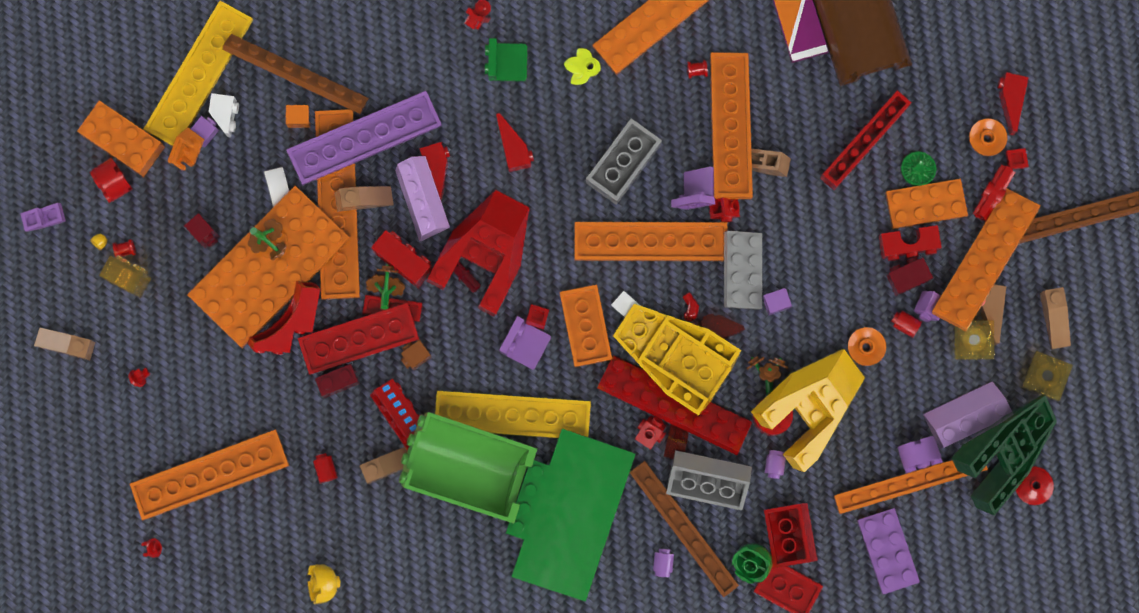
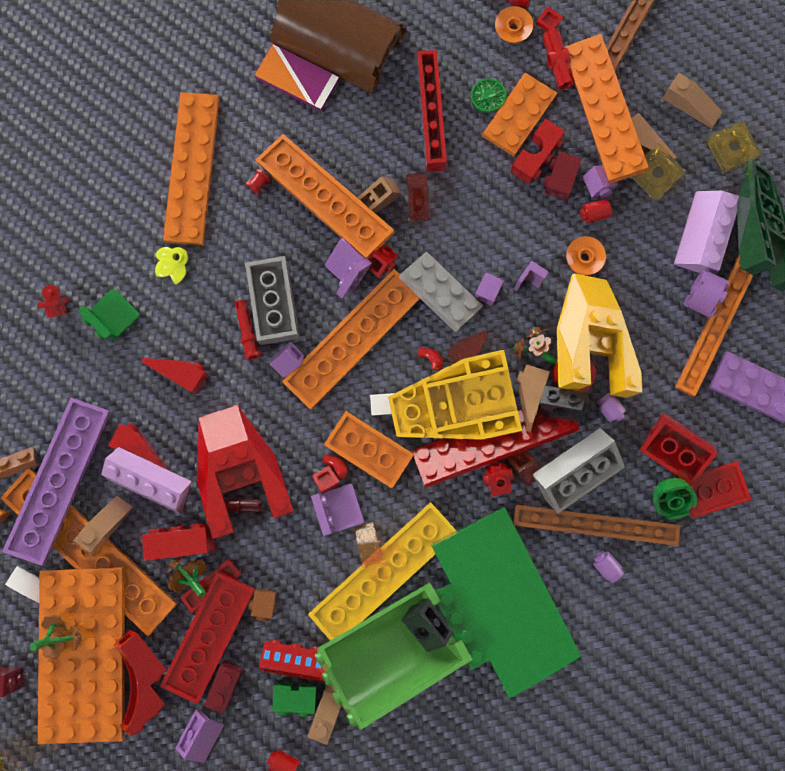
camera: 40 degrees left, 0 degrees up
none -> medium lavender panel [175,710,224,763]
none -> red pin [234,299,262,360]
none -> medium lavender panel [270,342,304,377]
none -> green brick [272,681,318,717]
none -> red arm [323,454,348,480]
none -> clear orange slope [354,522,384,567]
none -> black brick [402,600,453,652]
none -> clear red slope [406,173,429,221]
none -> medium lavender panel [513,261,548,292]
none -> medium nougat slope [517,365,550,432]
none -> black brick [540,386,586,423]

